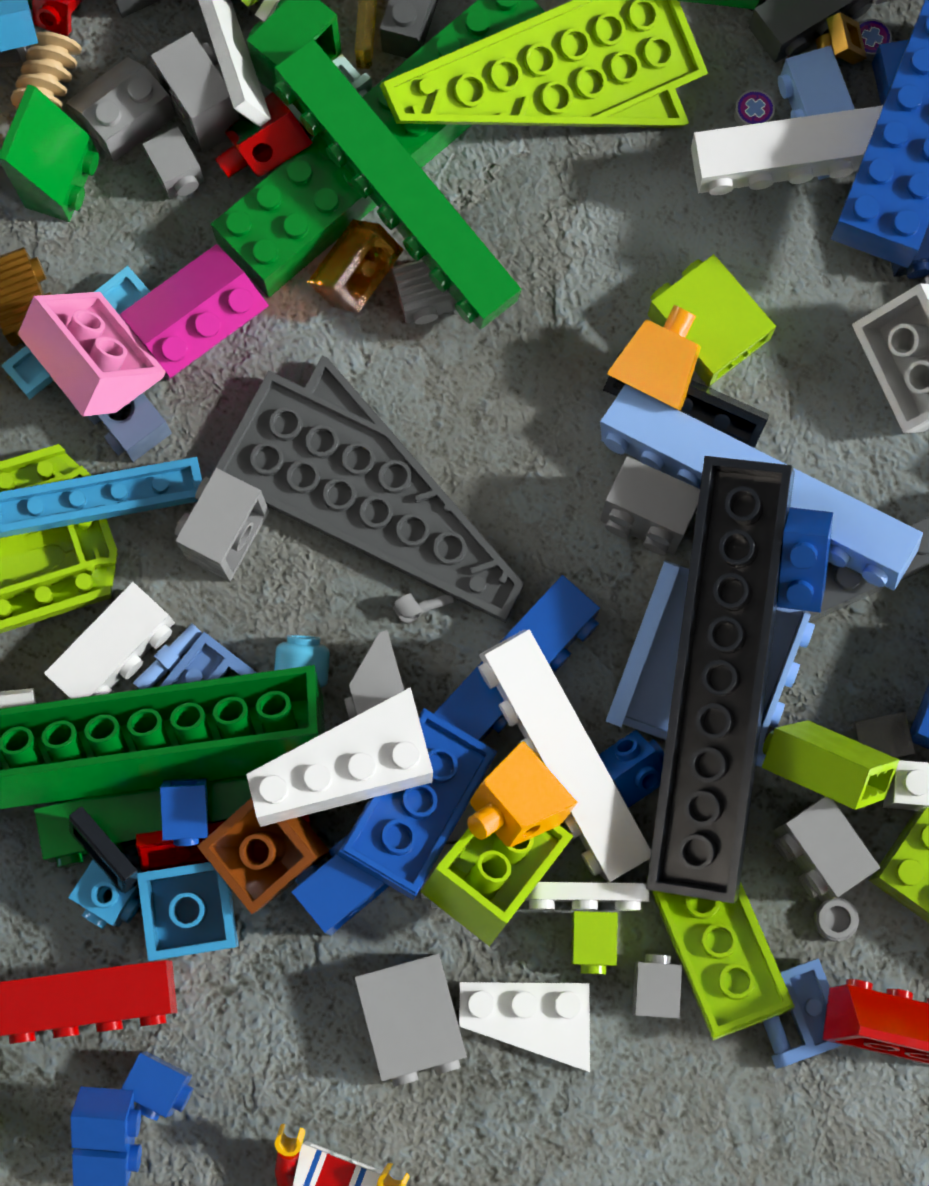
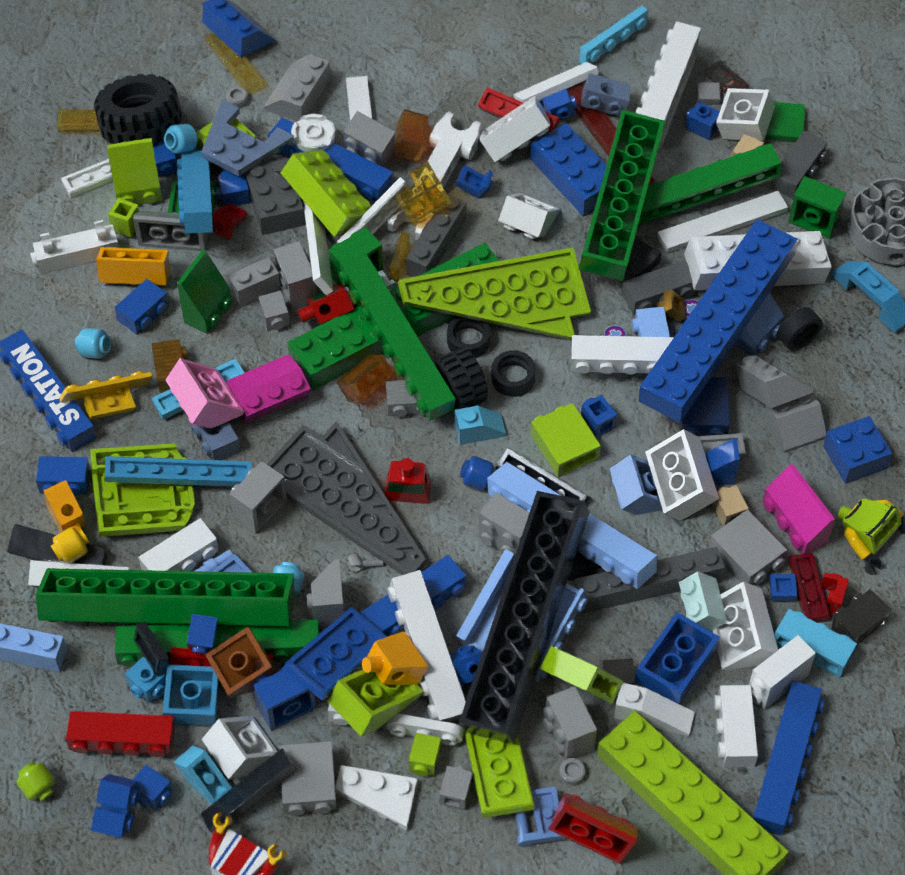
camera: 10 degrees right, 20 degrees down
tan piece [10,31,82,109] -> none
white wedge [246,687,433,827] -> none
light orange torso [607,305,701,410] -> none
blue brick [777,507,833,613] -> none
none -> medium azure slope [173,746,232,805]
none -> black slope [201,748,298,833]
none -> white slope [202,716,278,779]
none -> red torso [384,458,431,504]
none -> black tyre [435,347,488,410]
none -> black tyre [447,316,491,358]
none -> medium azure slope [455,406,506,445]
none -> blue head [459,456,495,491]
none -> black tyre [491,350,536,396]
none -> blue brick [581,394,617,438]
none -> medium blue slope [610,454,663,515]

